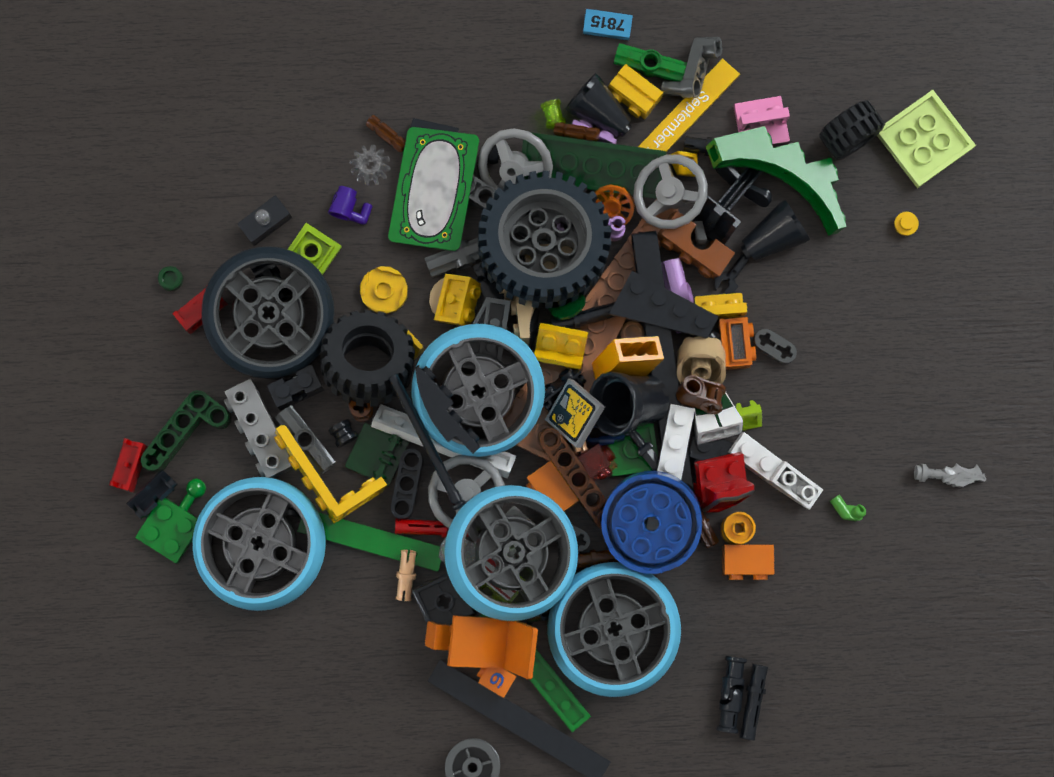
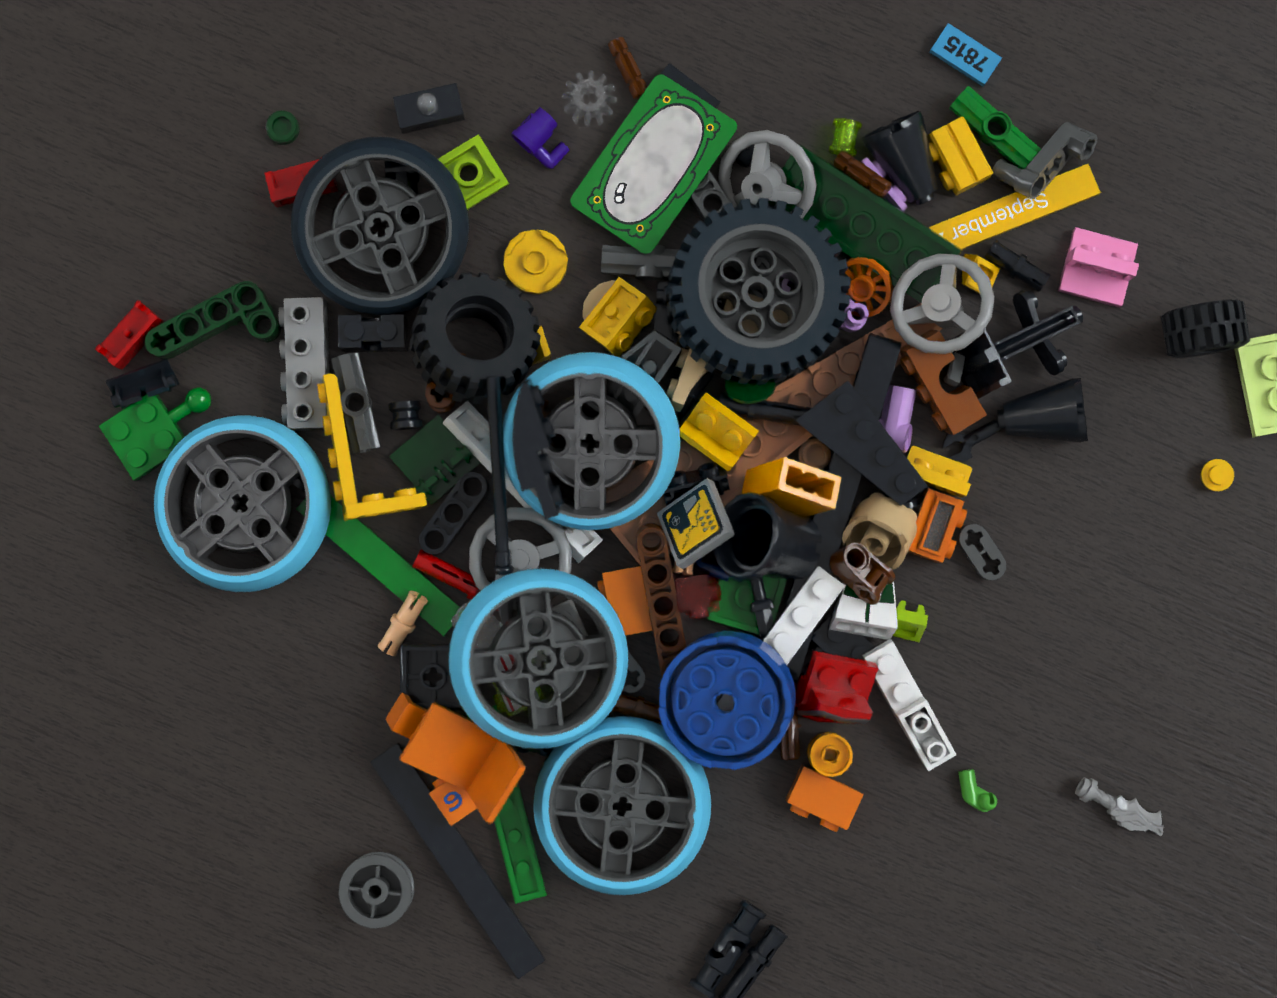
camera: 25 degrees right, 5 degrees up
arch [706,126,847,236] -> none

